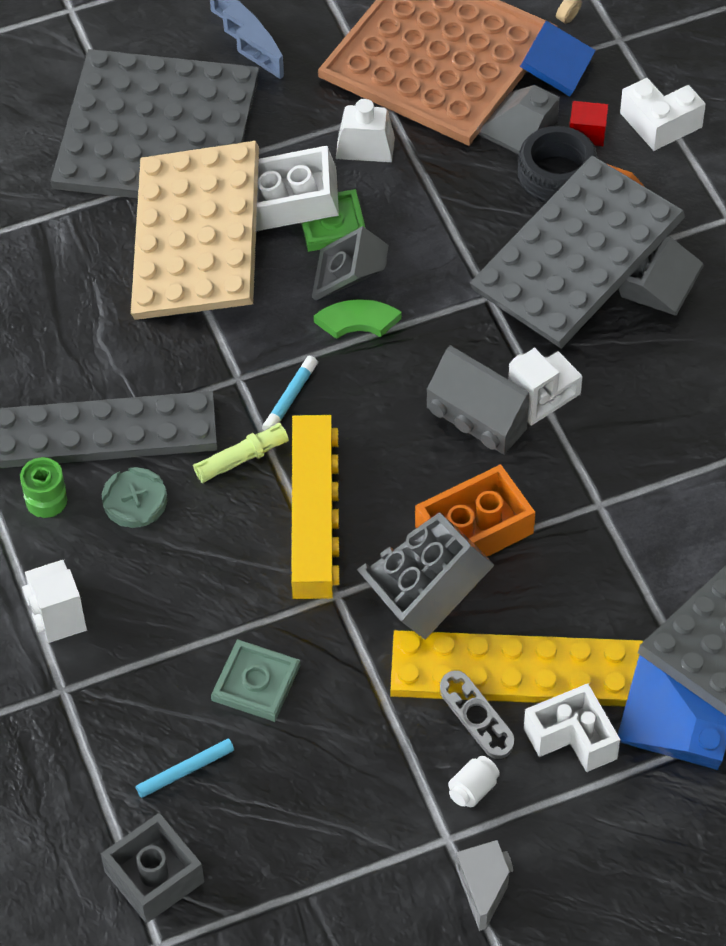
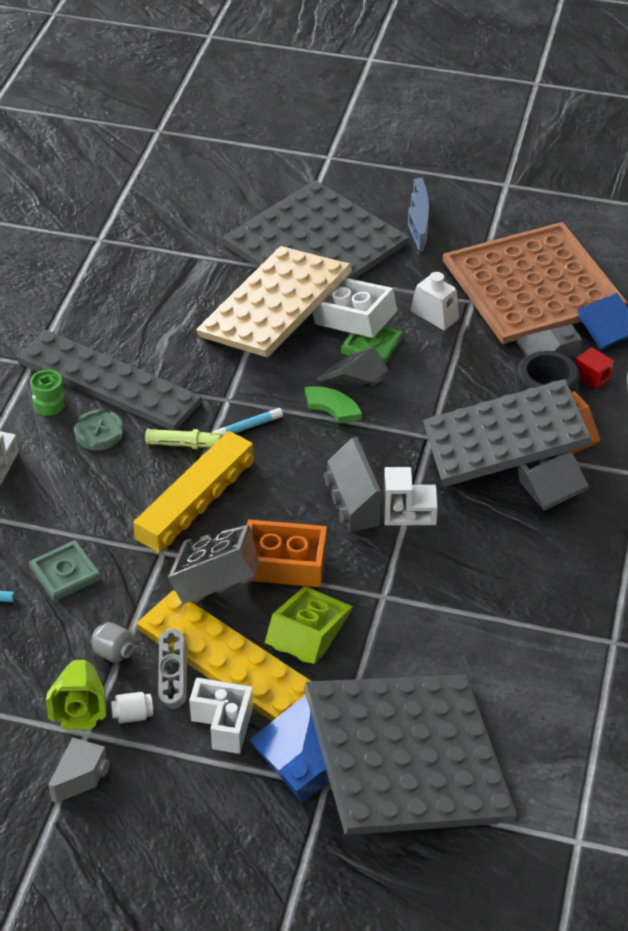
camera: 35 degrees right, 10 degrees down
none -> lime cone [46,660,107,730]
none -> light grey head [91,622,134,663]
none -> lime slope [265,586,353,664]

